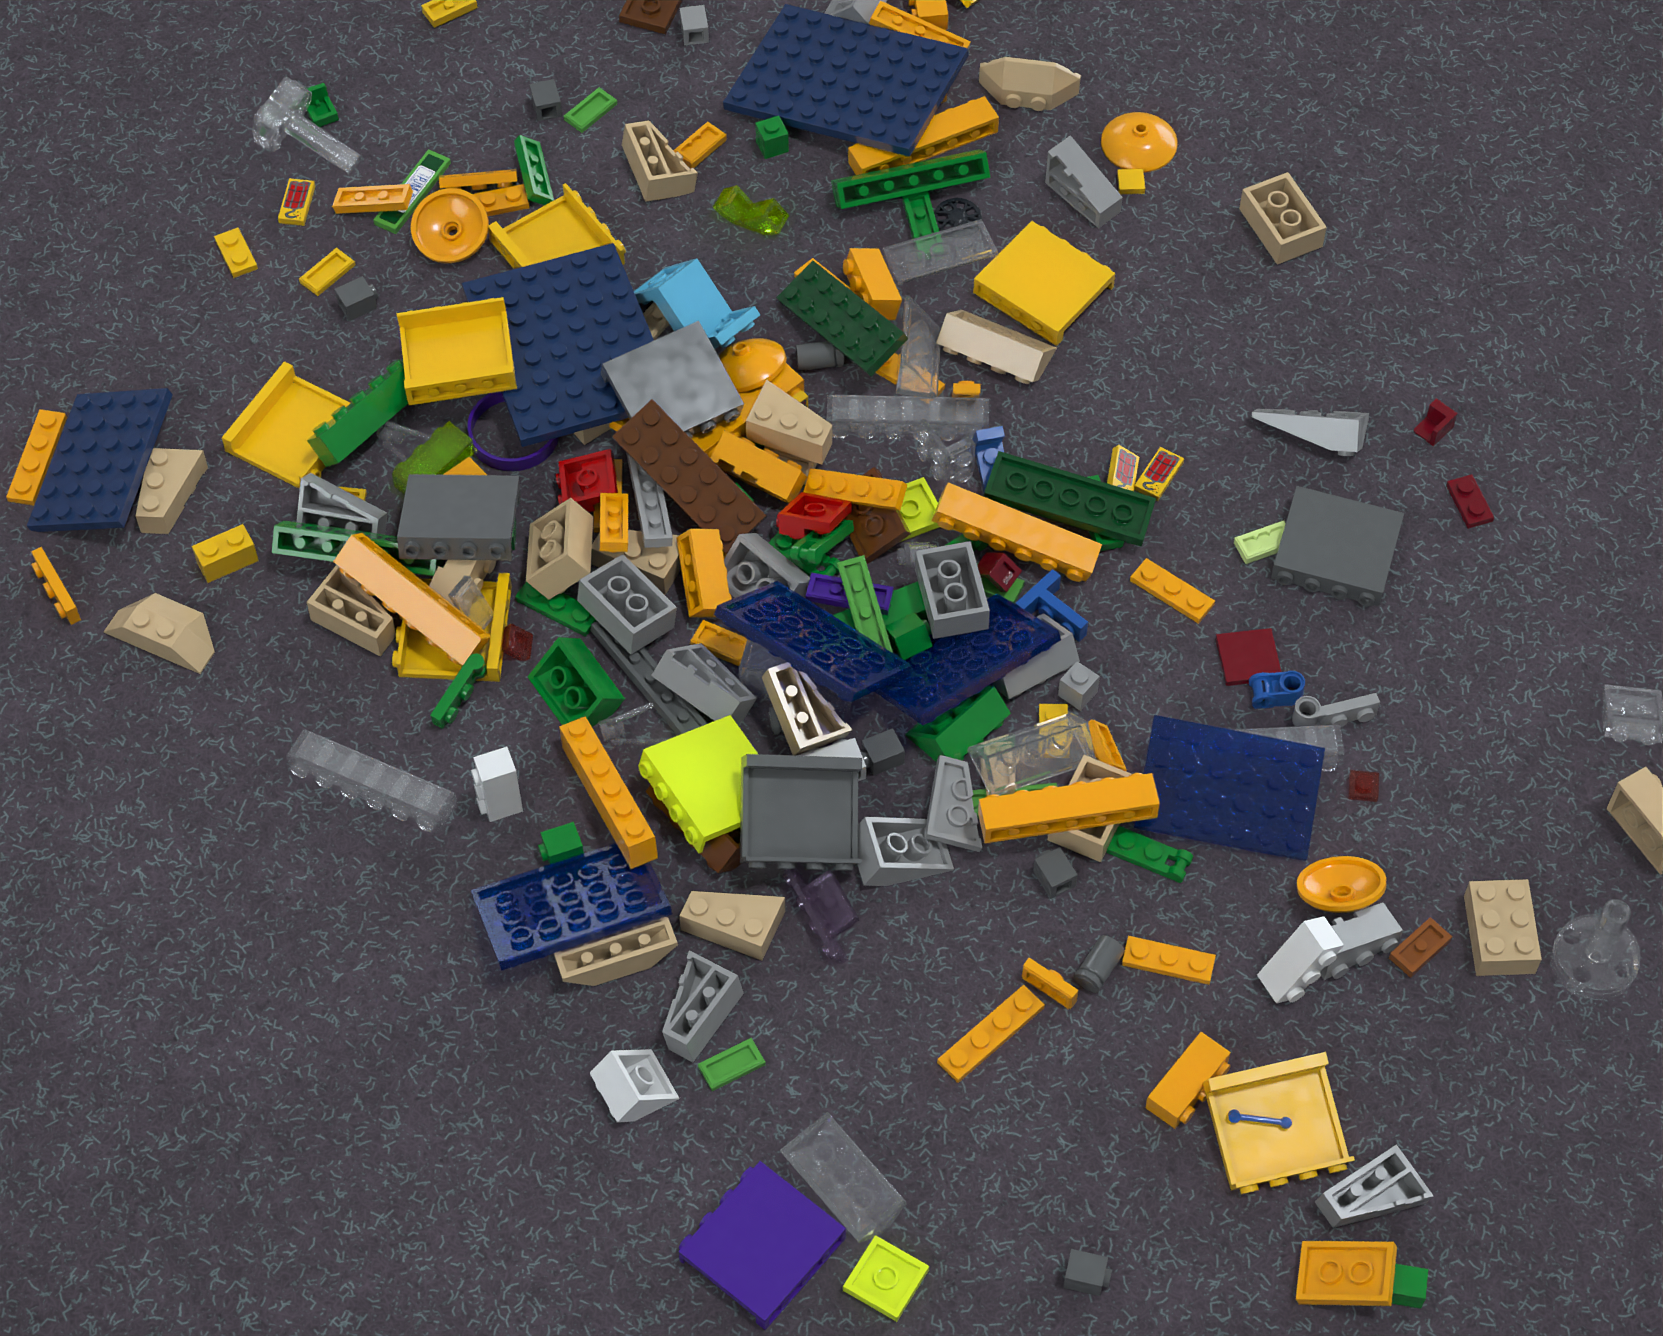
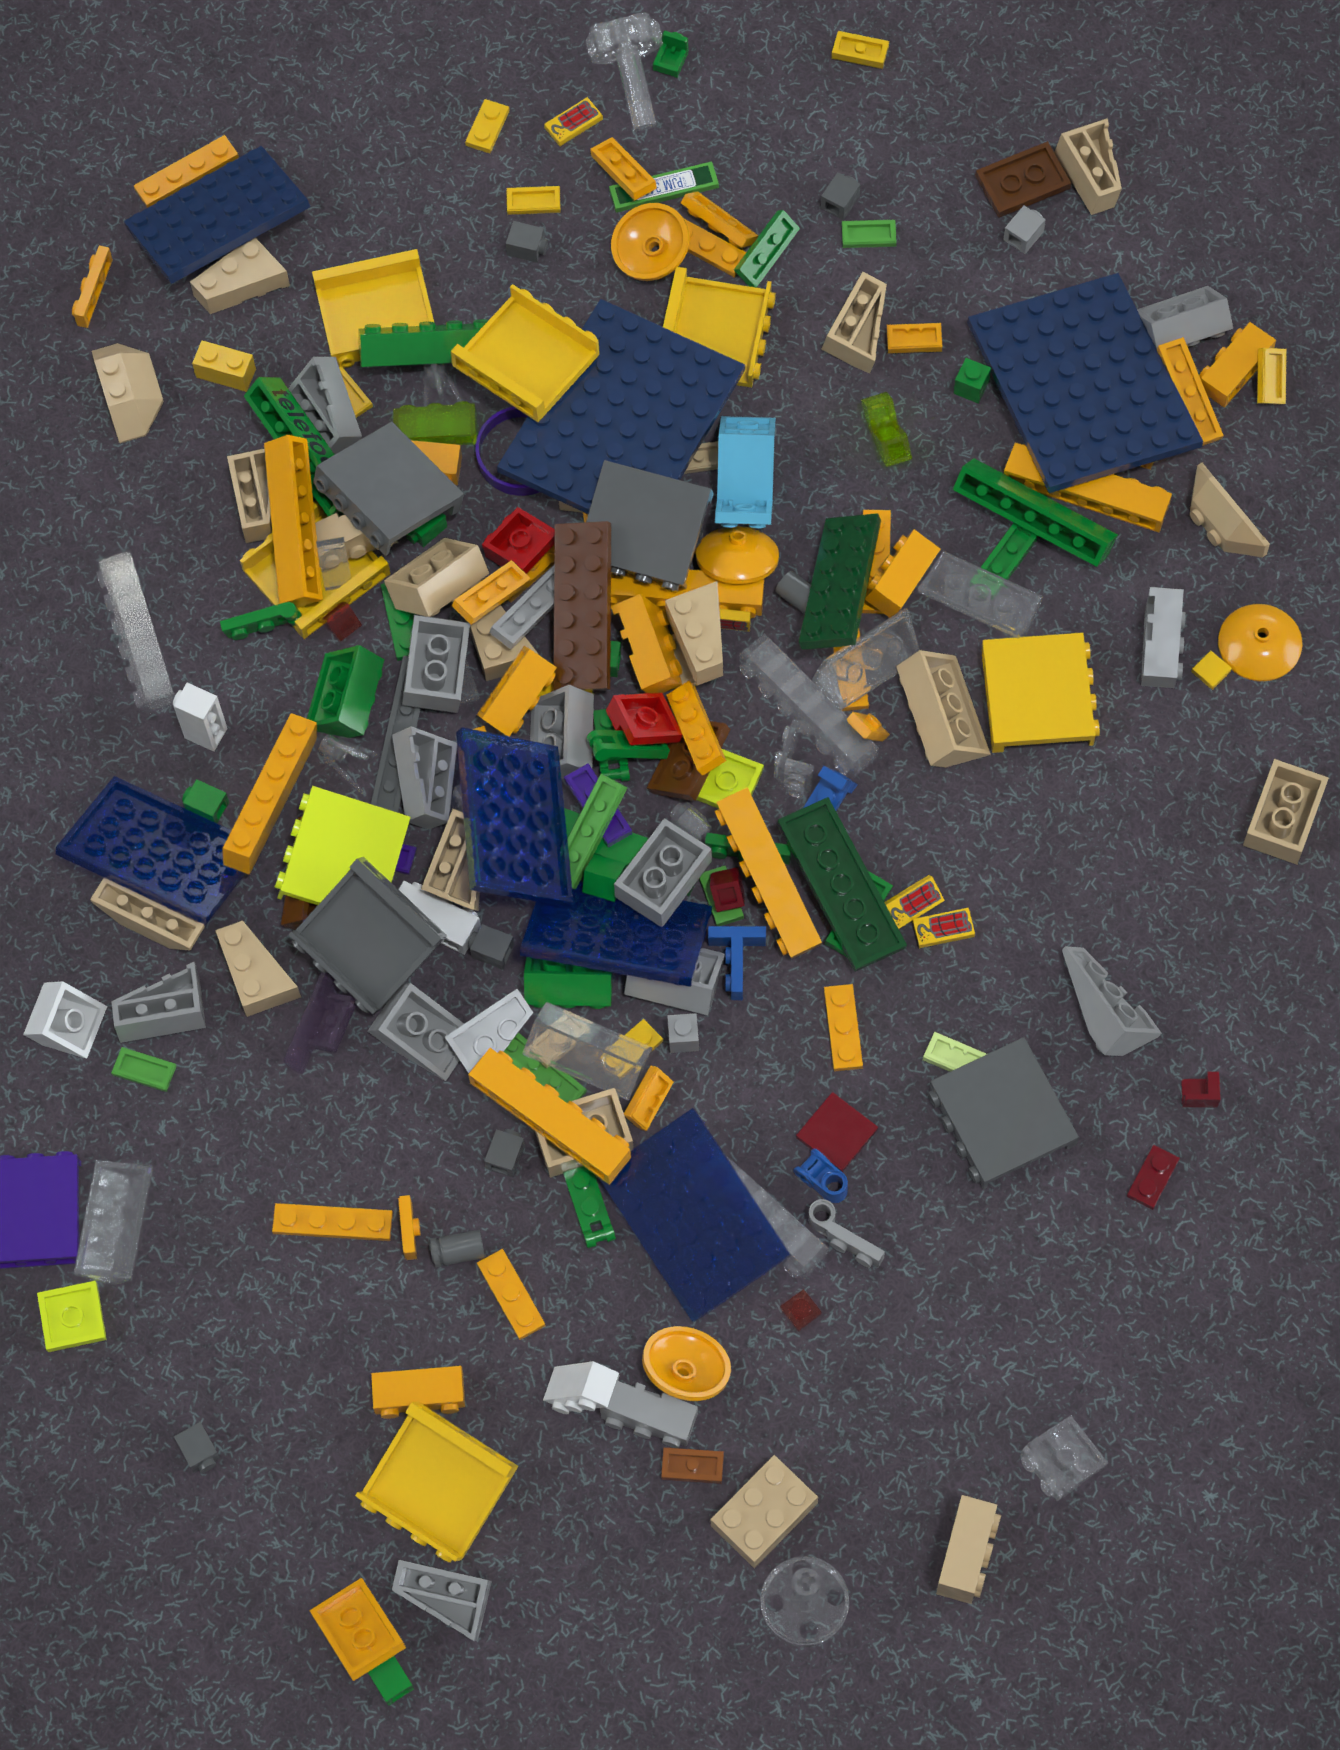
camera: 50 degrees right, 10 degrees up
black wheel [934,198,982,238] -> none
blue hinge [1228,1109,1292,1129] -> none

